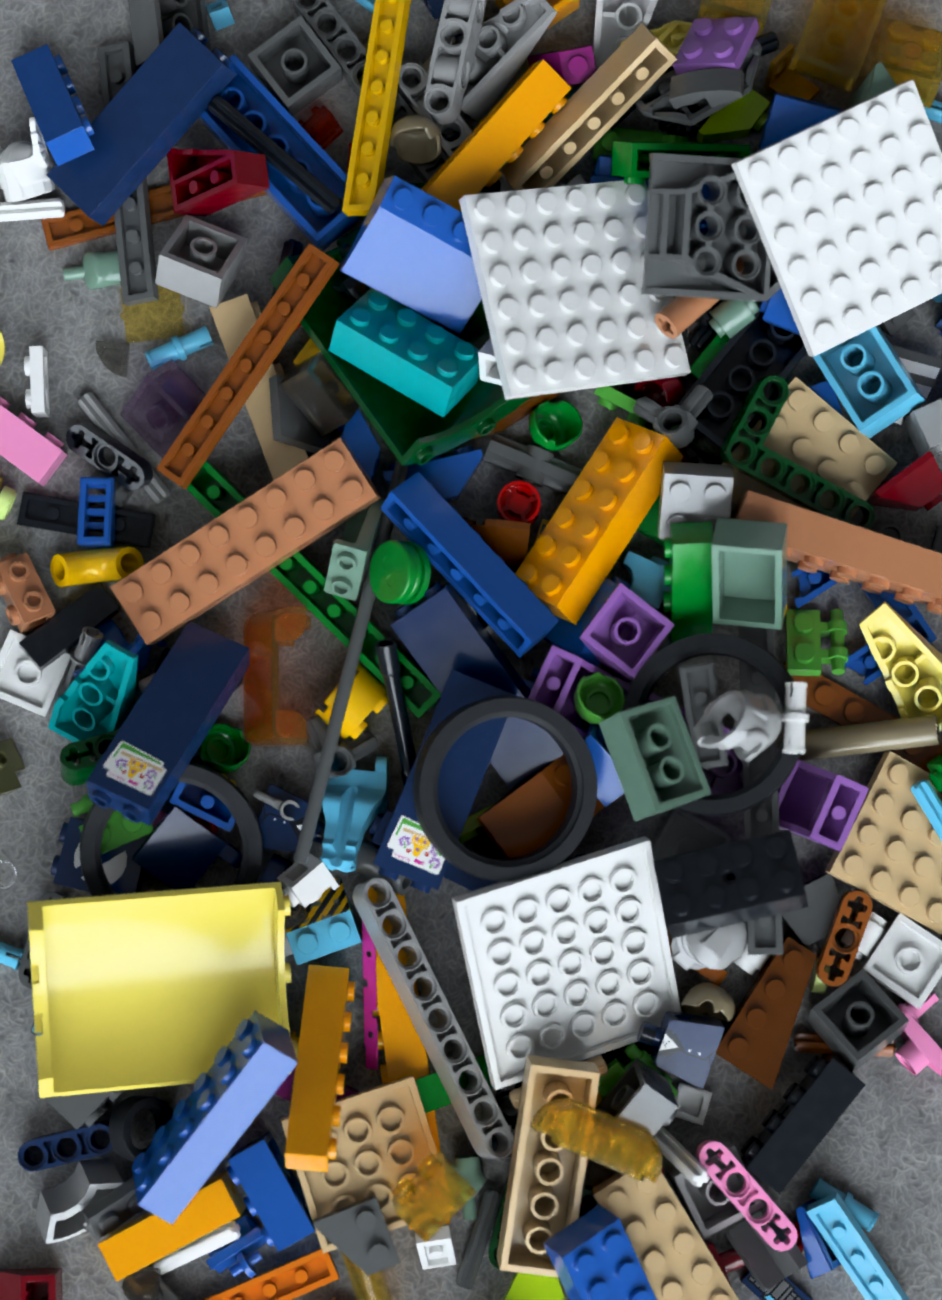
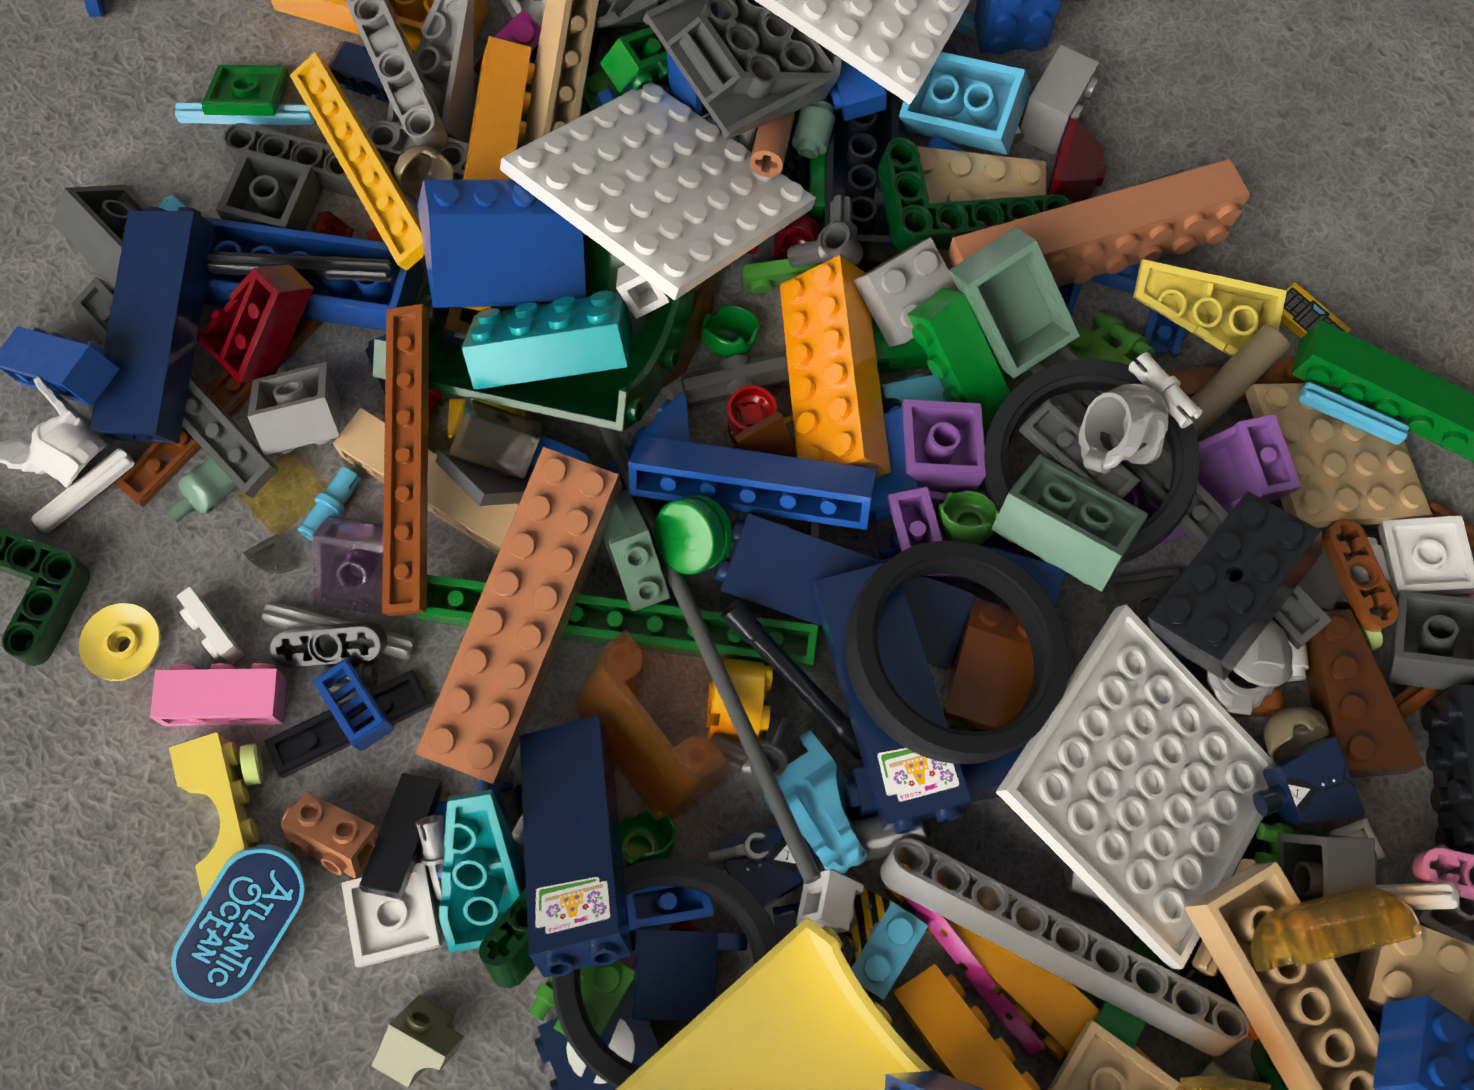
camera: 40 degrees left, 15 degrees down
yellow cylinder [50,547,144,588] -> none

